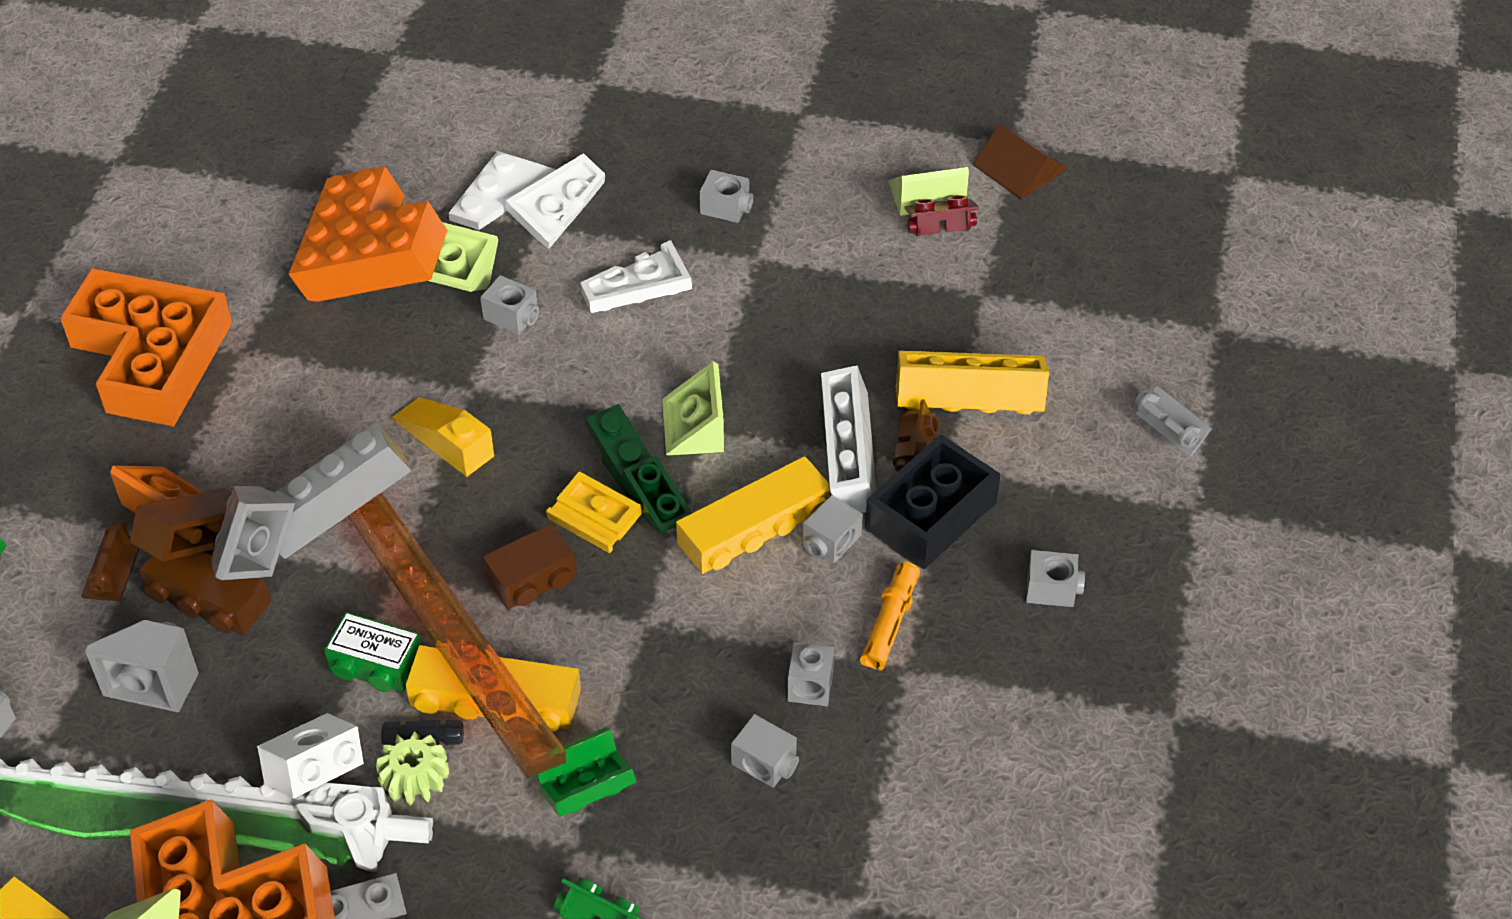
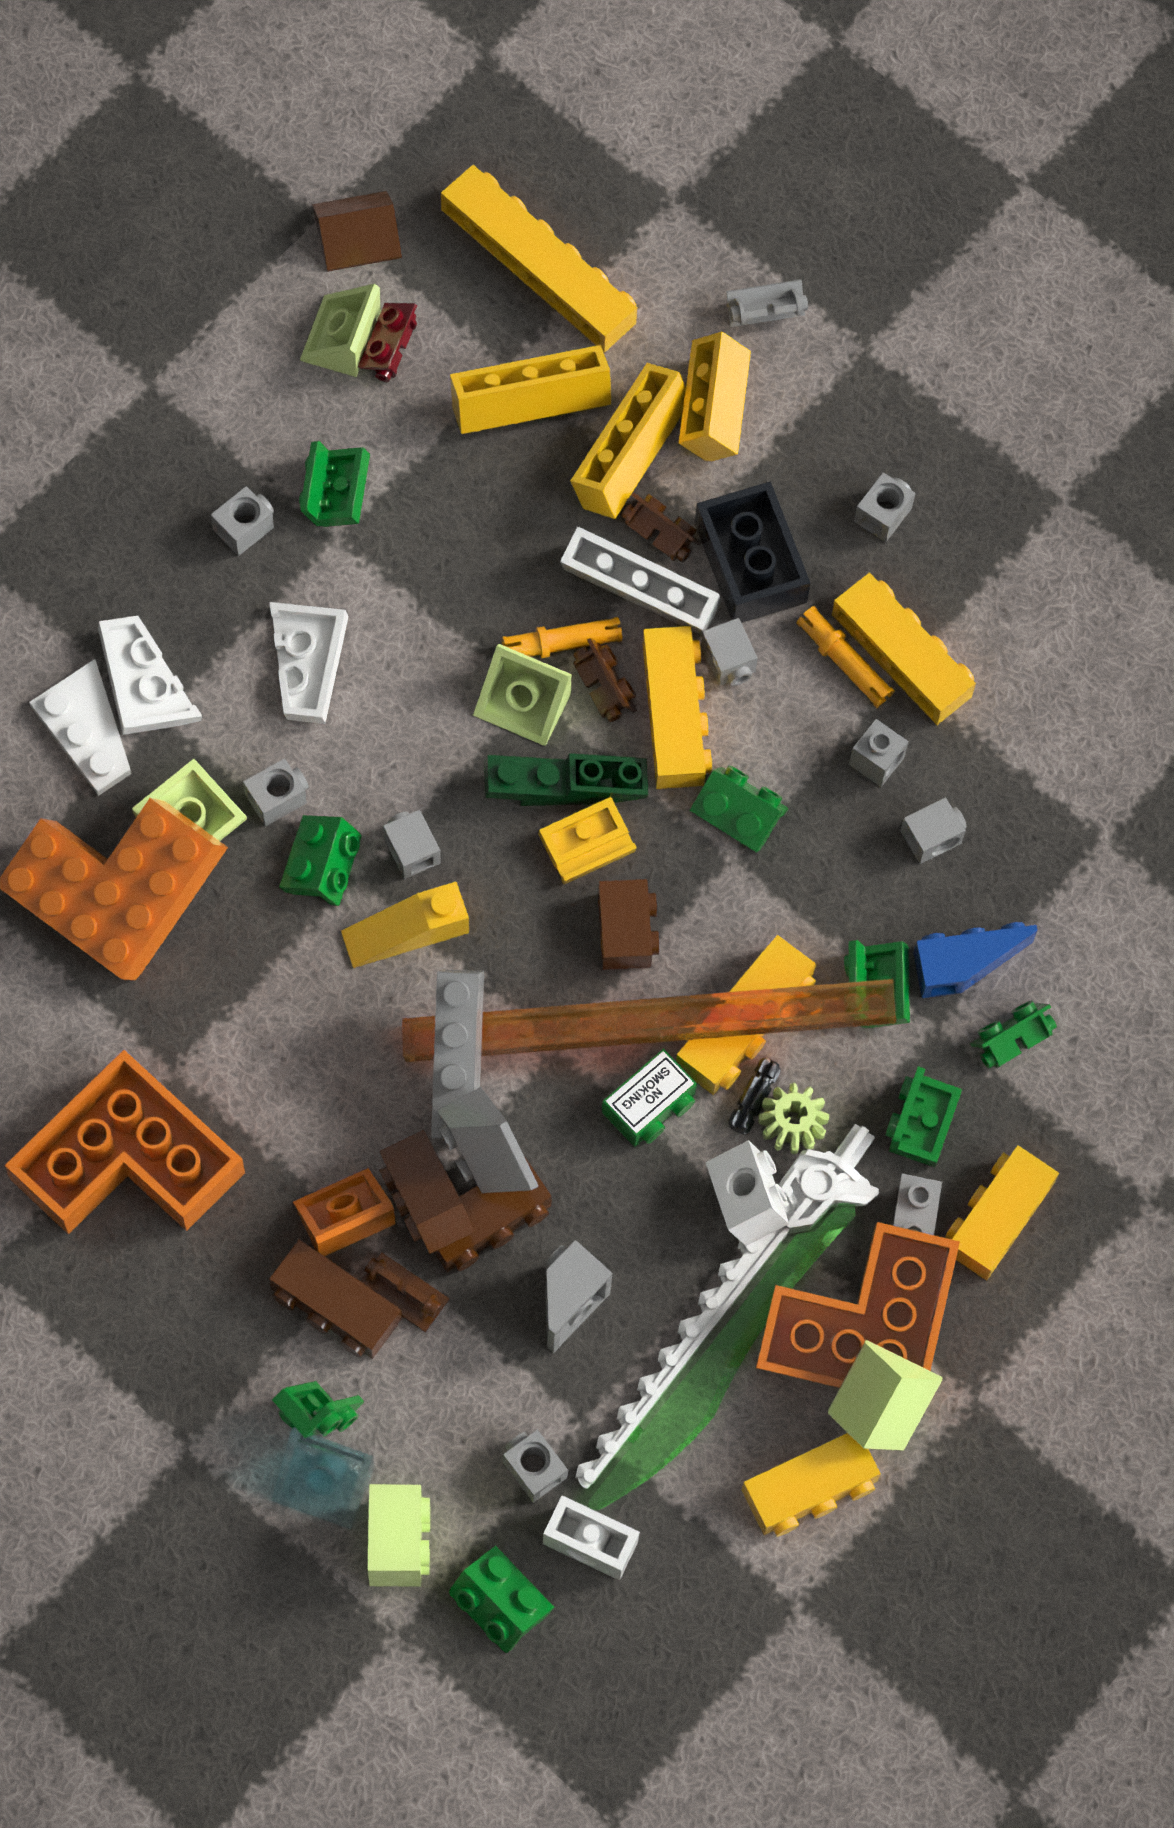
camera: 65 degrees left, 20 degrees up
none -> reddish brown brick [269,1239,402,1359]
none -> green bracket [279,815,362,906]
none -> green bracket [299,441,370,527]
none -> light grey brick [383,810,441,879]
none -> yellow brick [441,165,637,353]
none -> yellow brick [450,345,611,434]
none -> light orange pin [501,616,623,659]
none -> reddish brown hinge [573,638,637,722]
none -> yellow brick [679,331,751,461]
none -> green bracket [689,766,789,852]
none -> yellow brick [832,572,976,725]
none -> green bracket [885,1066,962,1168]
none -> blue slope [913,922,1038,998]

